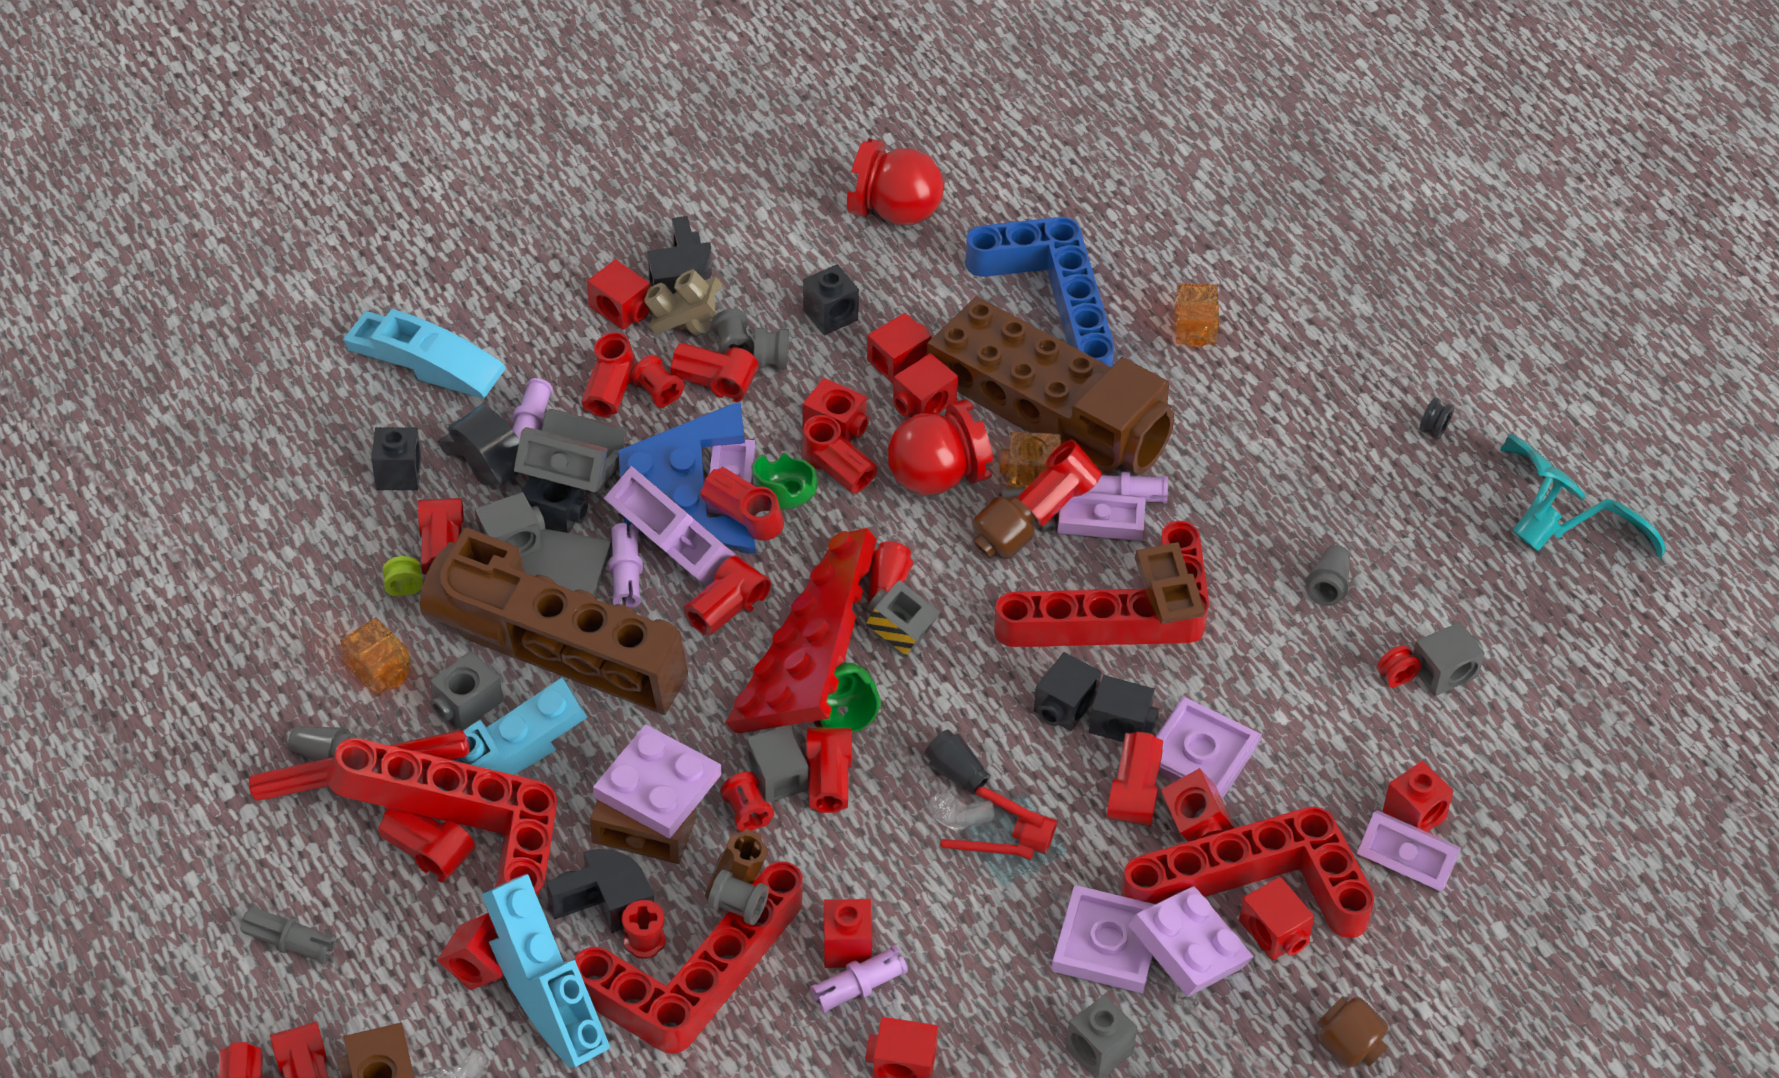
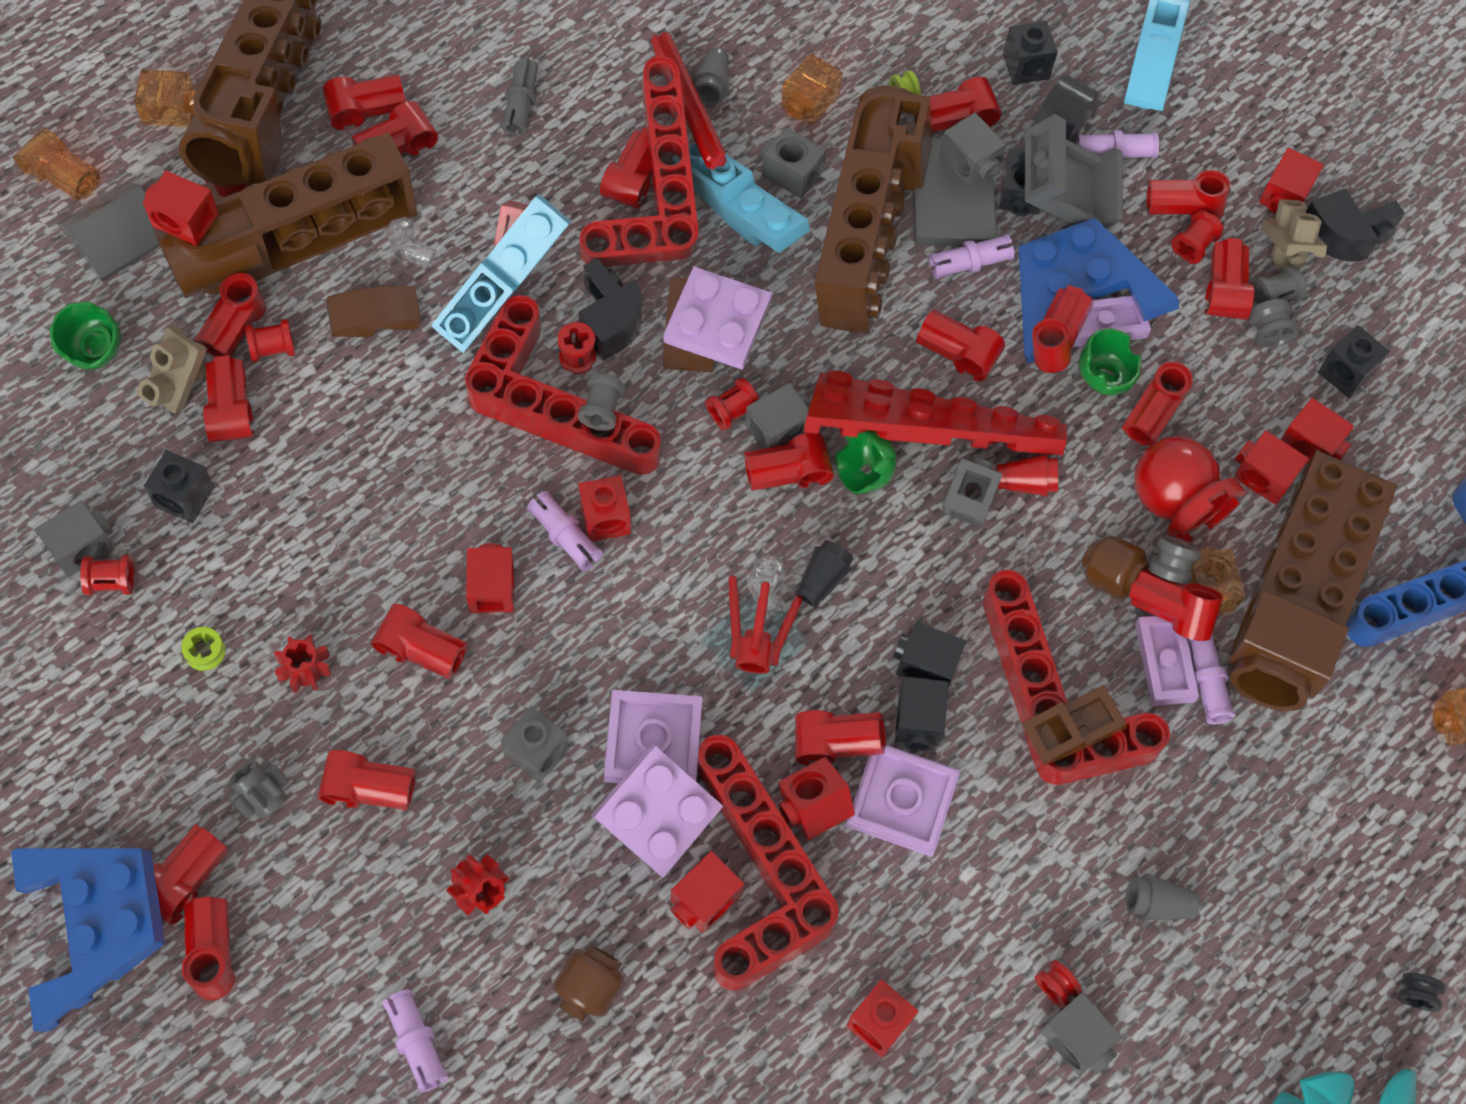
camera: 75 degrees right, 15 degrees up
lavender slope [604,466,736,586] -> none
reddish brown piece [705,829,769,901] -> none
red brick [802,378,869,442] -> none
lavender plate [1357,810,1461,891] -> none
none -> dark grey wheel [1148,535,1202,584]

